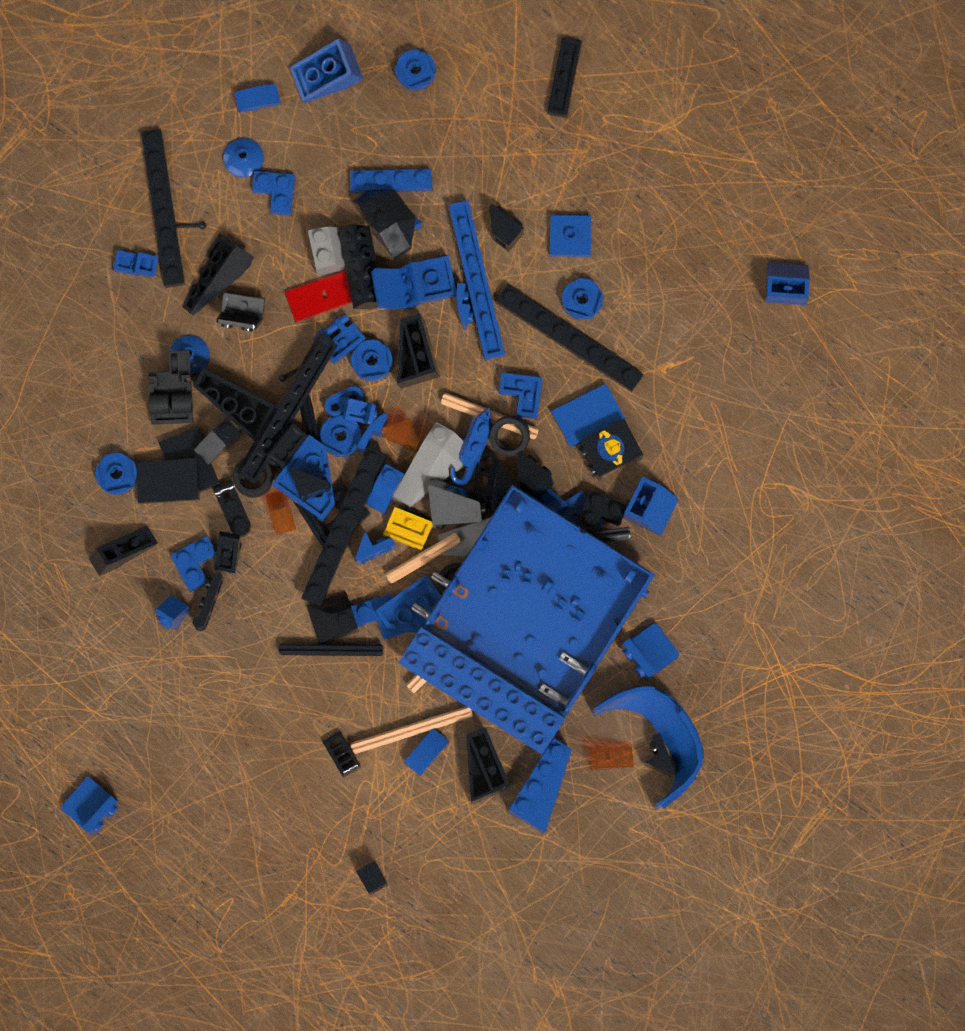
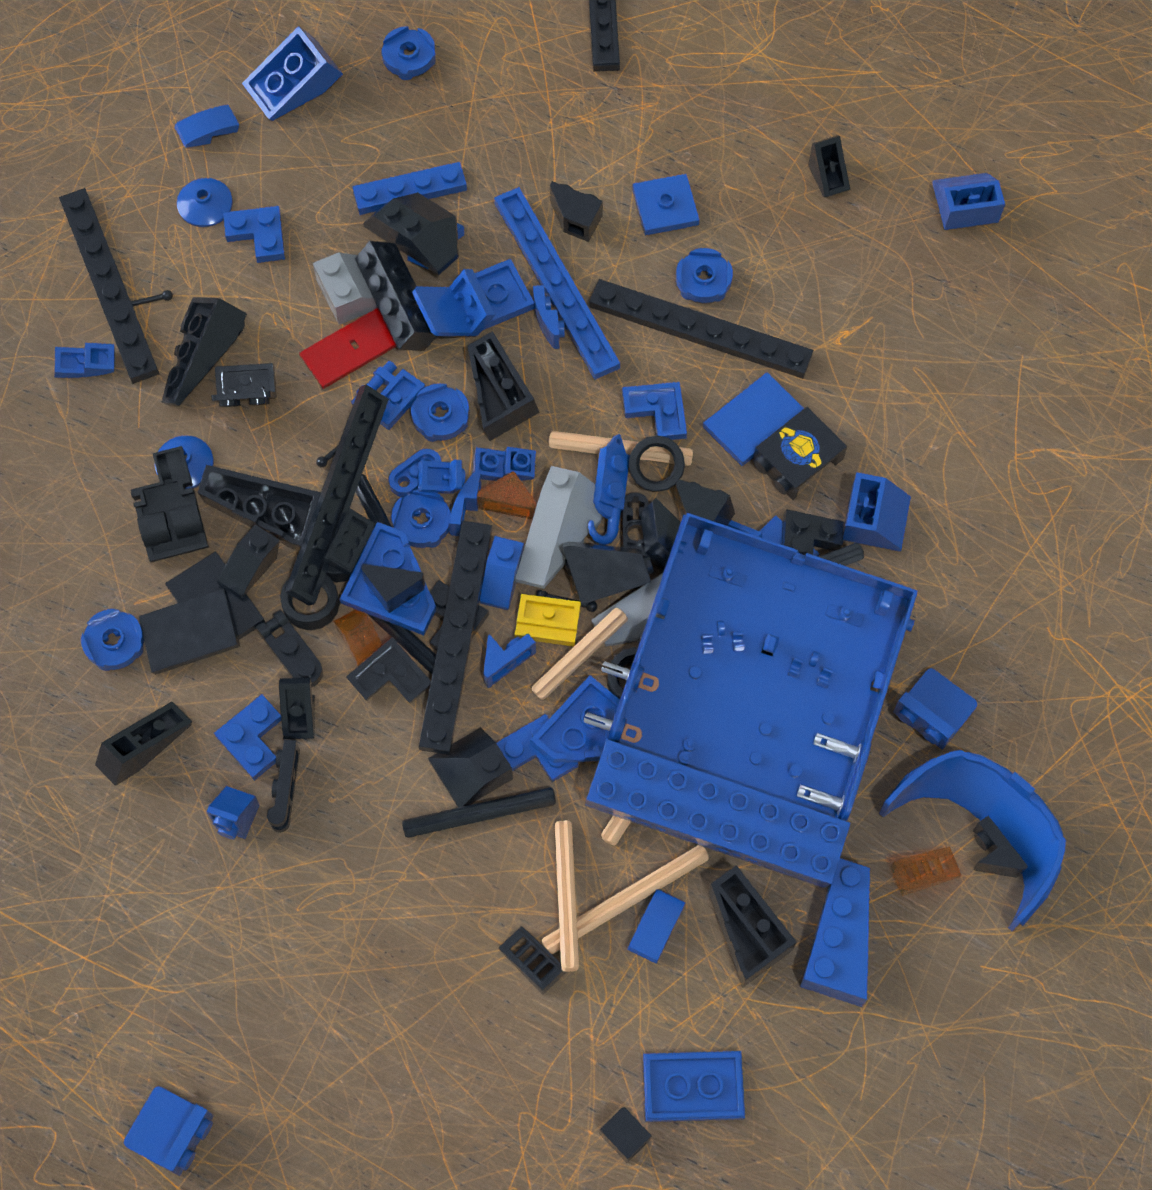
camera: 15 degrees left, 10 degrees down
none -> black plate [346,637,431,704]
none -> blue slope [472,447,536,481]
none -> light nougat axle [555,820,579,972]
none -> blue tile [643,1051,745,1122]
none -> black slope [808,135,850,197]

